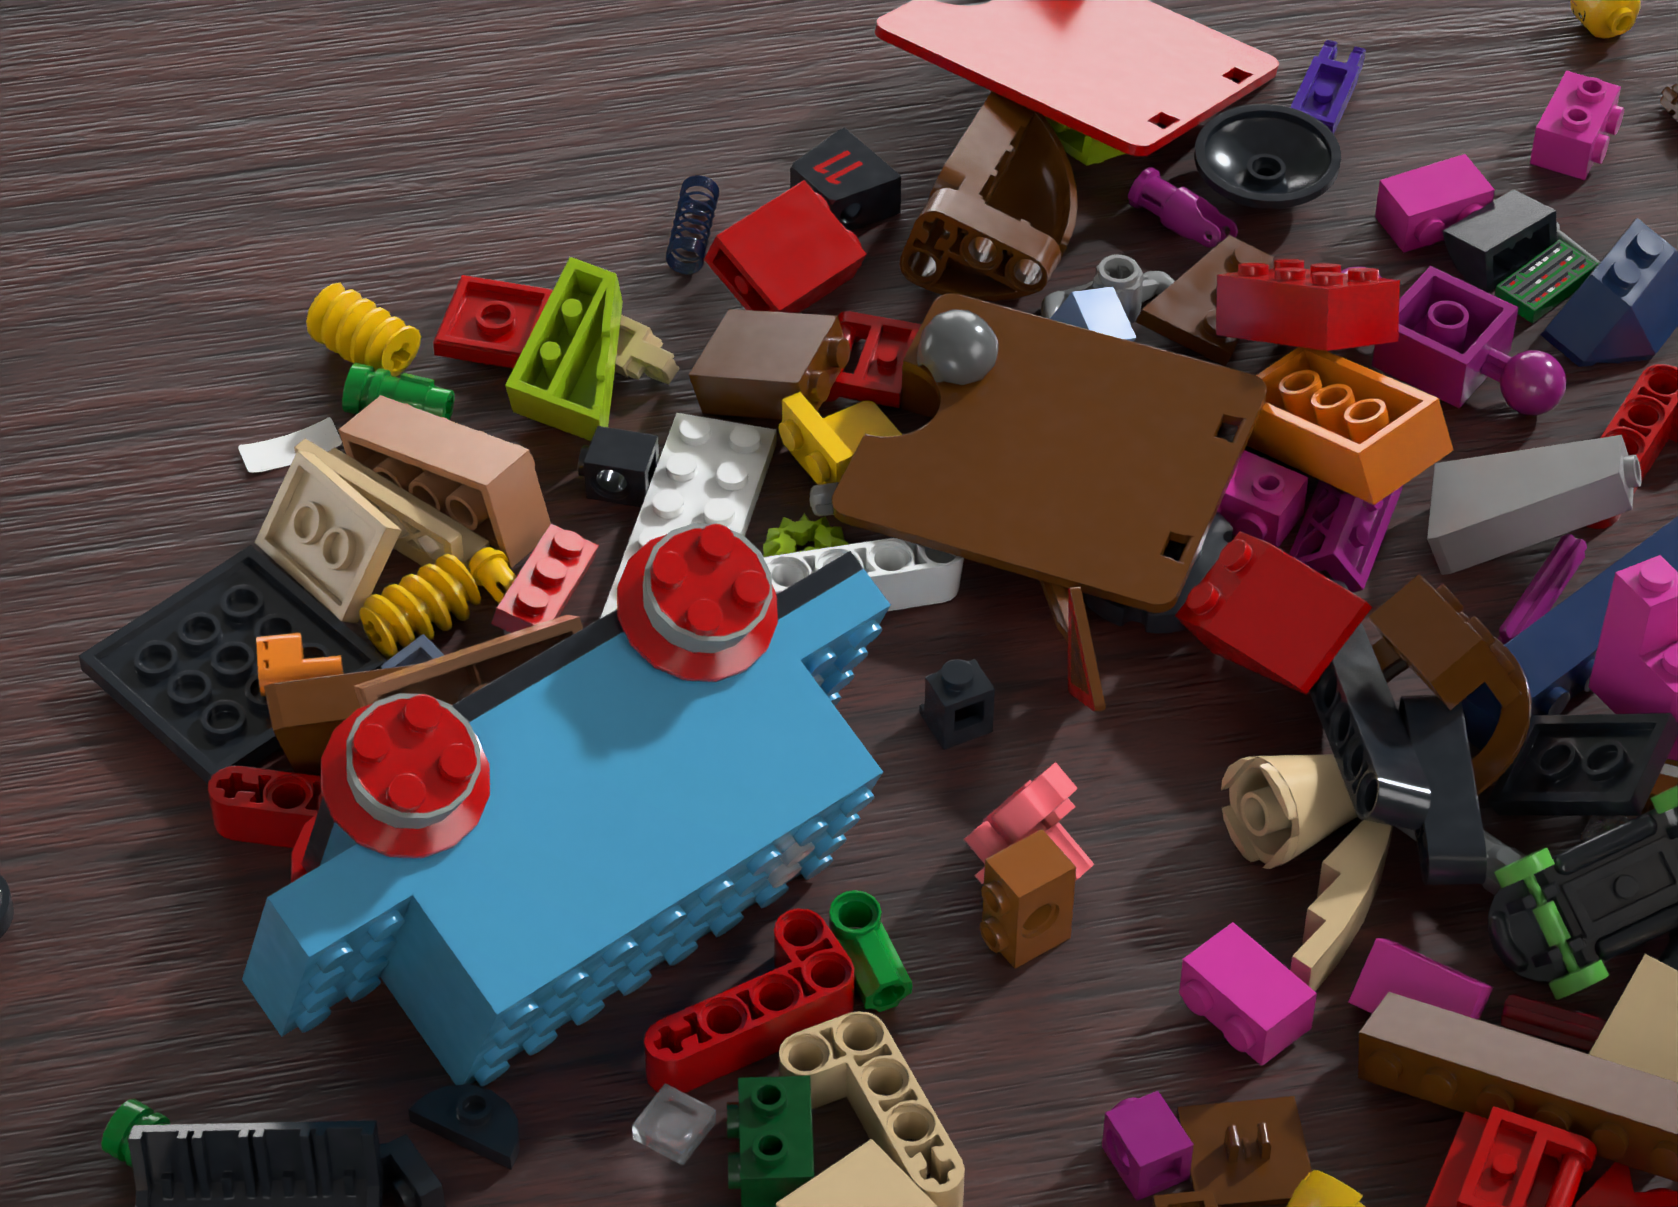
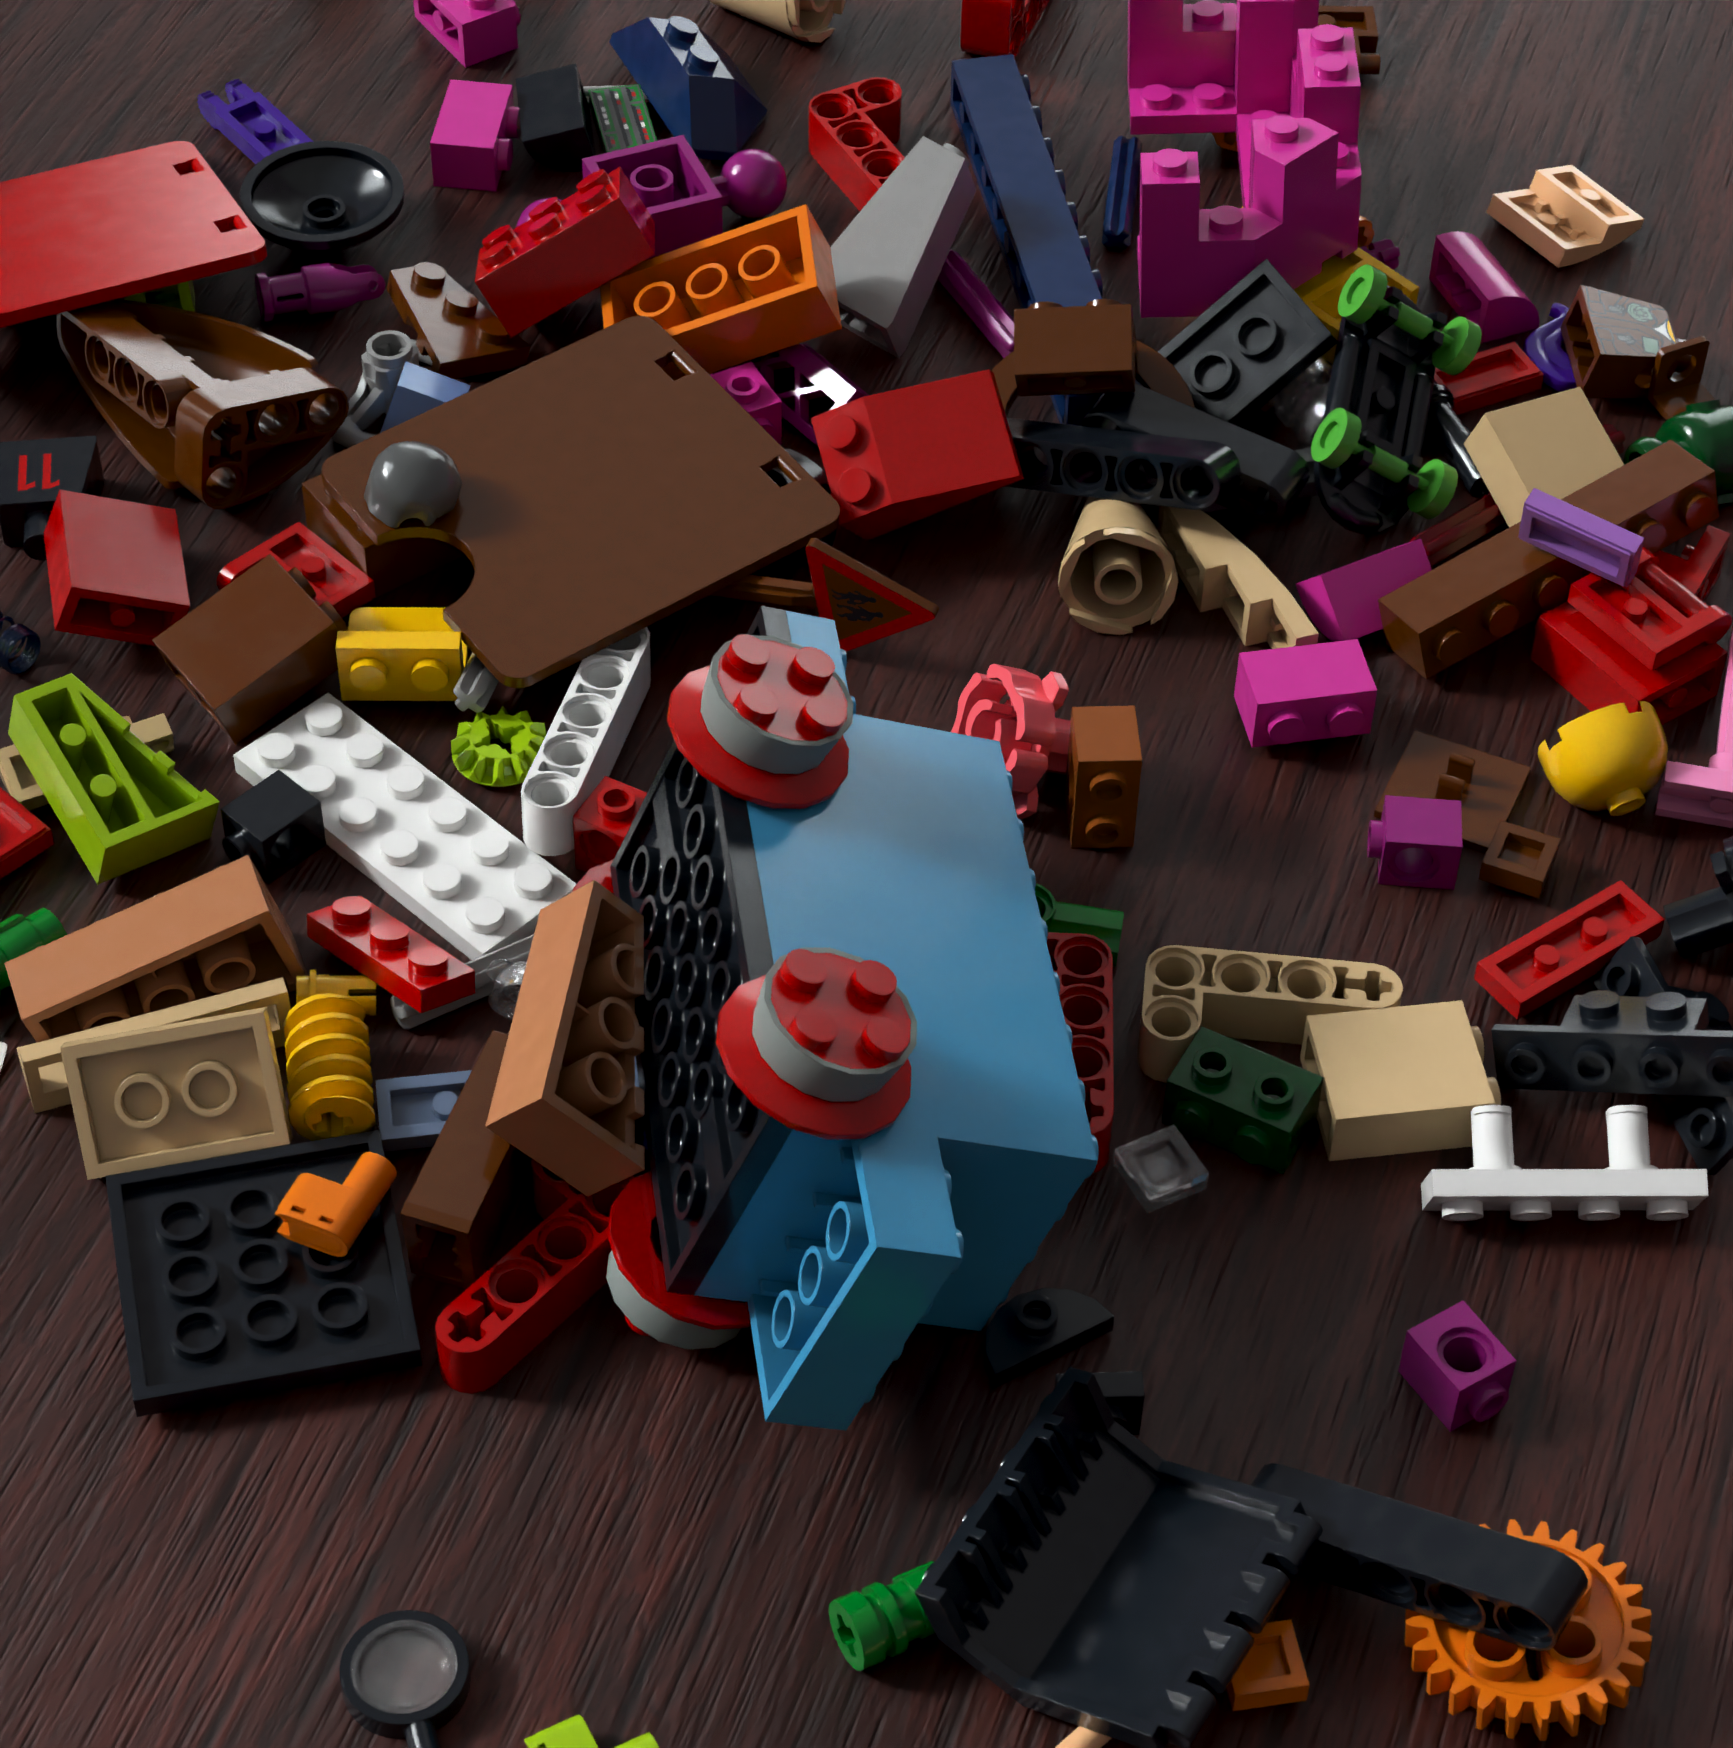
camera: 60 degrees left, 0 degrees up
none -> medium lavender tile [1518,488,1644,587]

